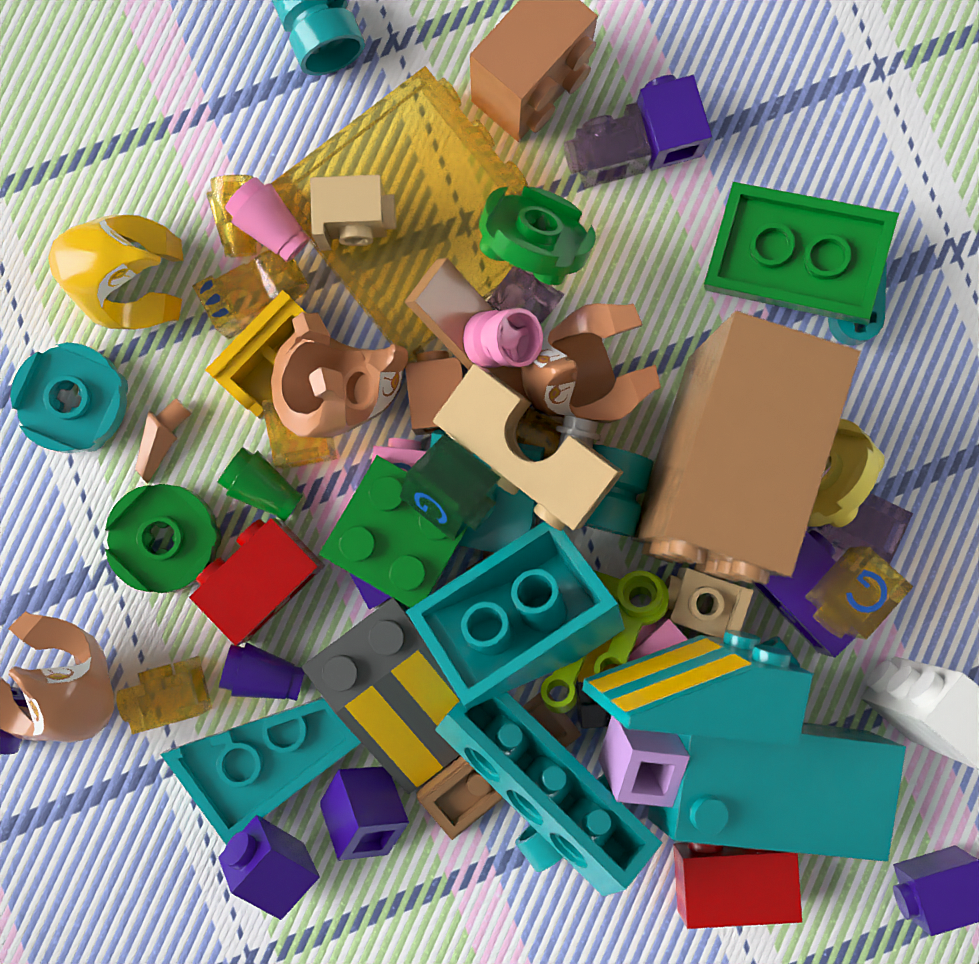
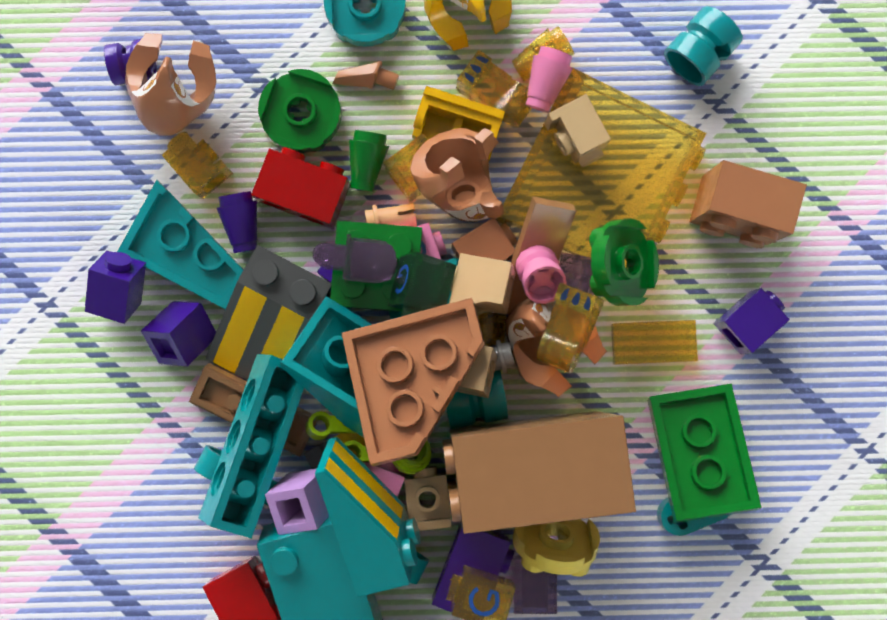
camera: 60 degrees right, 0 degrees up
clear purple brick [564,102,652,189] -> none
none -> clear purple arm [313,234,398,283]
none -> nougat plate [342,298,485,466]
none -> light nougat pin [364,203,417,227]
none -> clear yellow leg [537,282,605,374]
none -> clear yellow tile [611,320,698,365]

